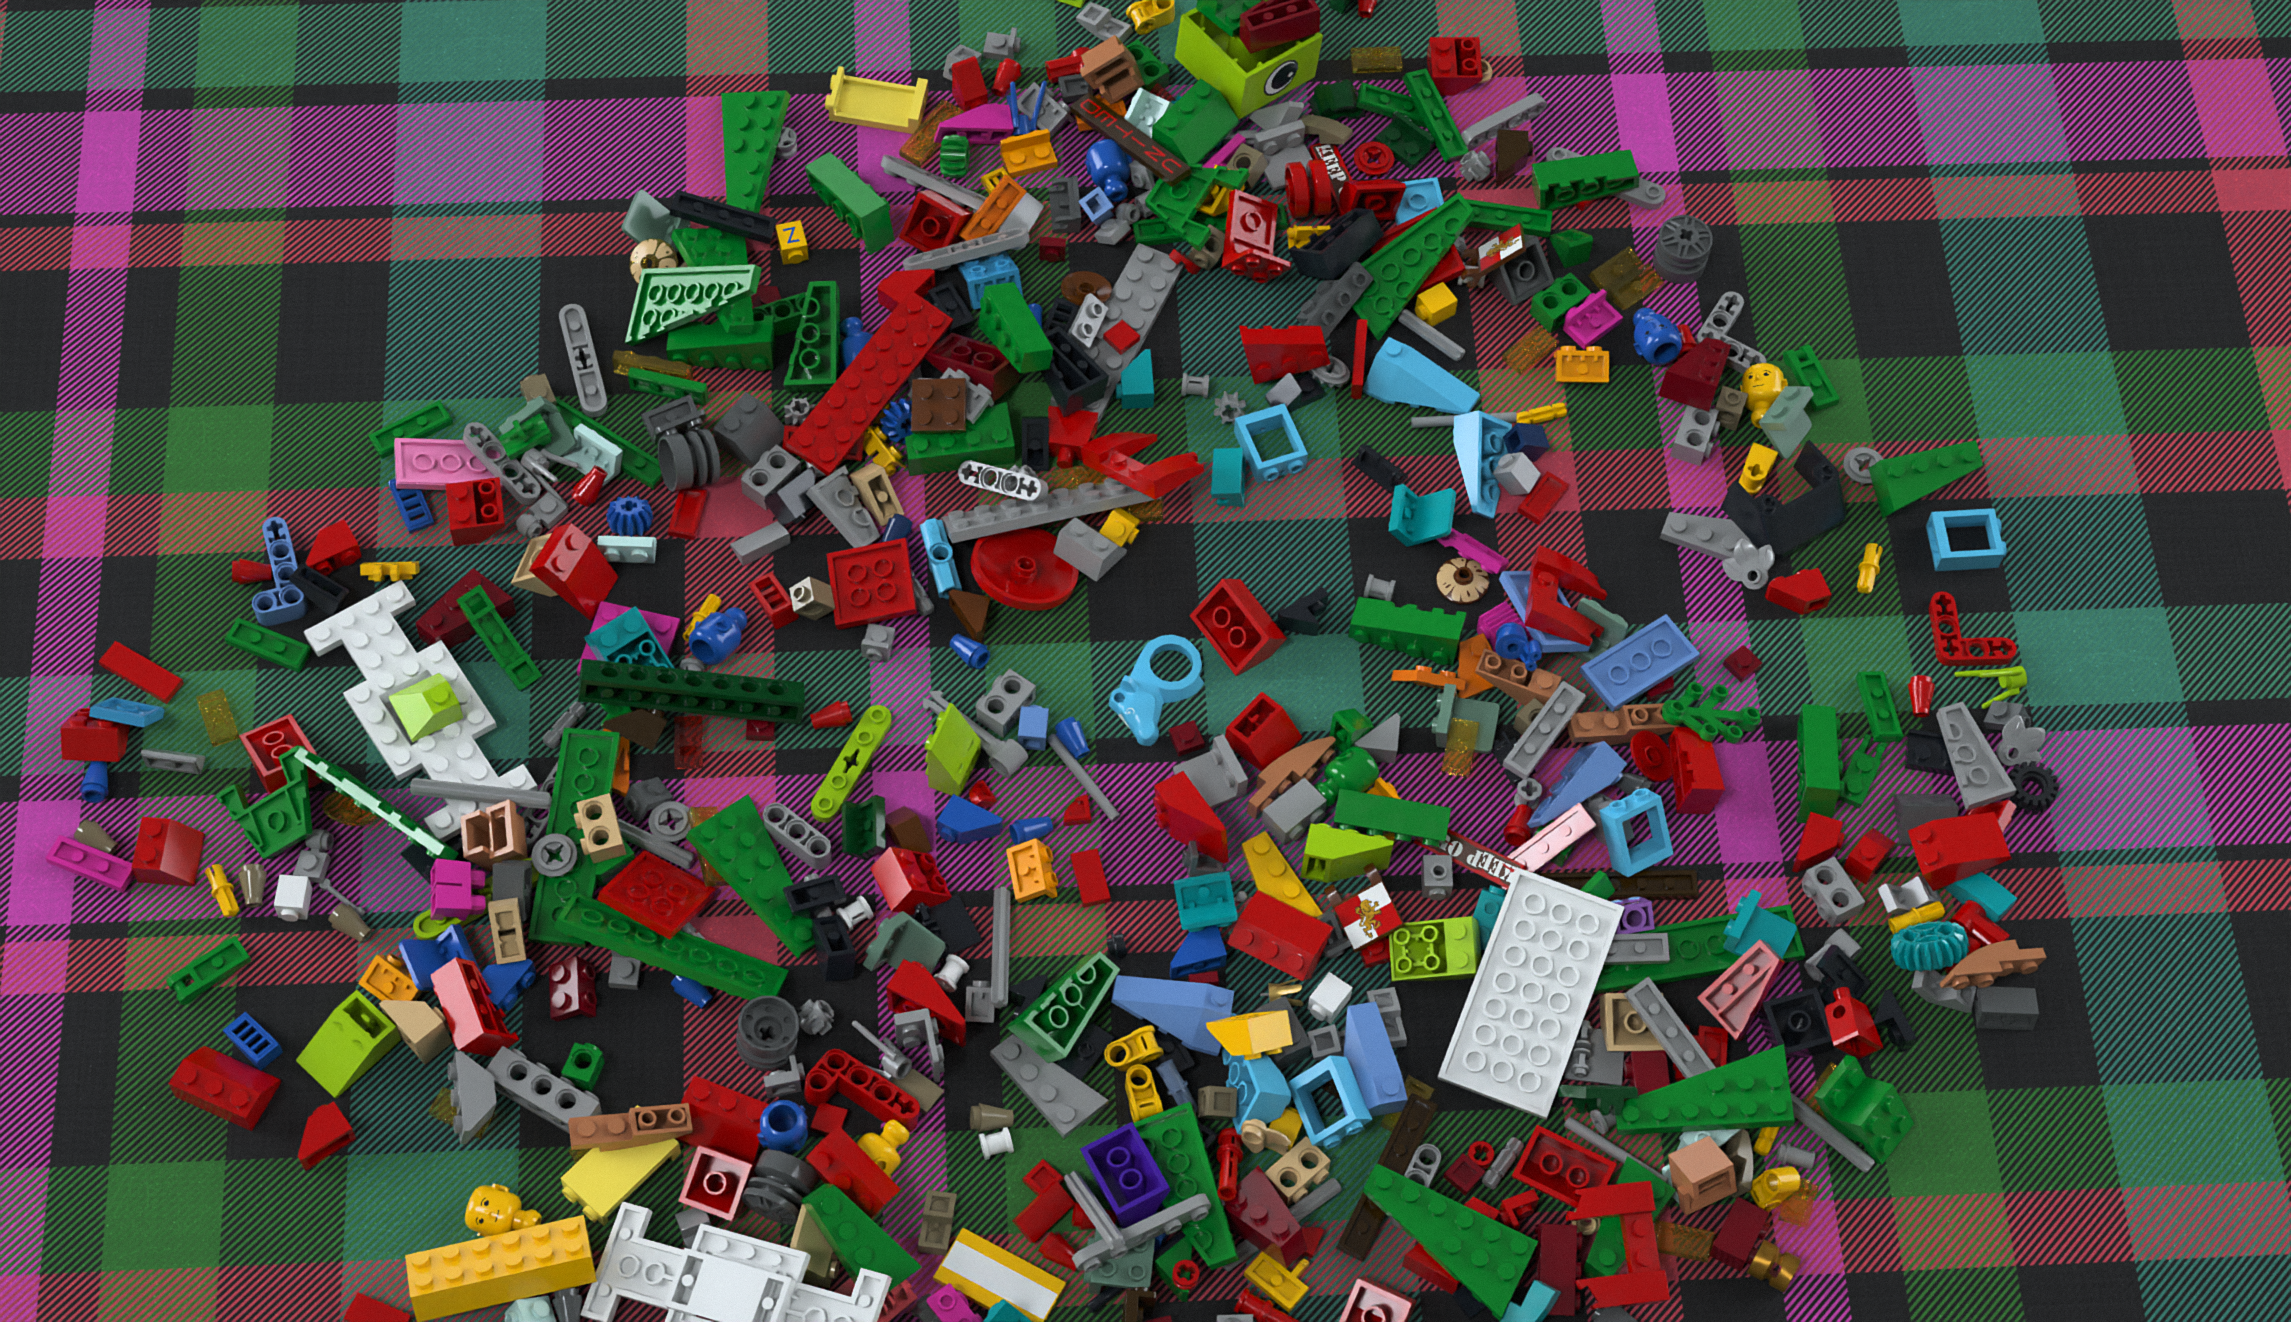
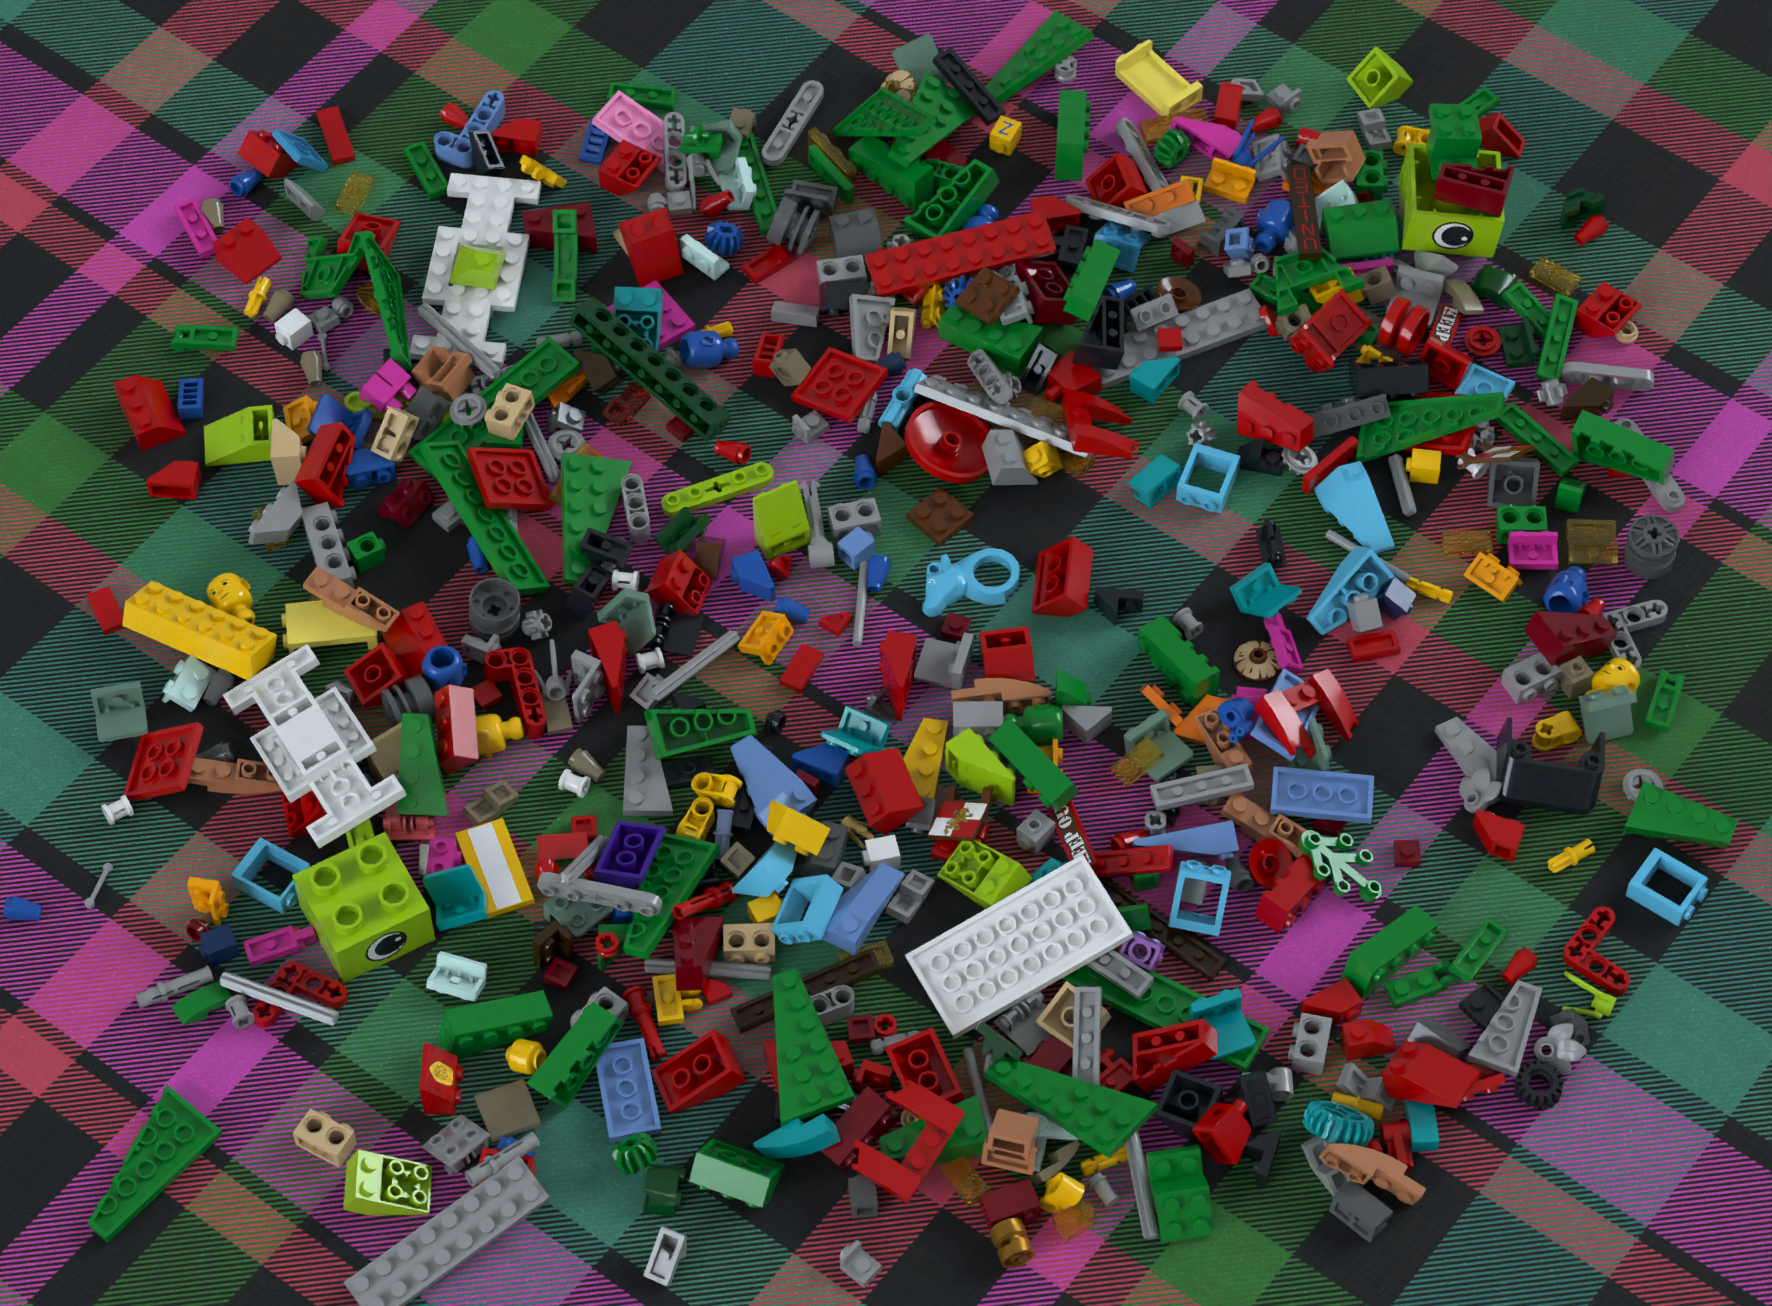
camera: 45 degrees right, 5 degrees down
tan plate [1241,1119,1291,1156] -> none
none -> reddish brown plate [906,487,974,547]

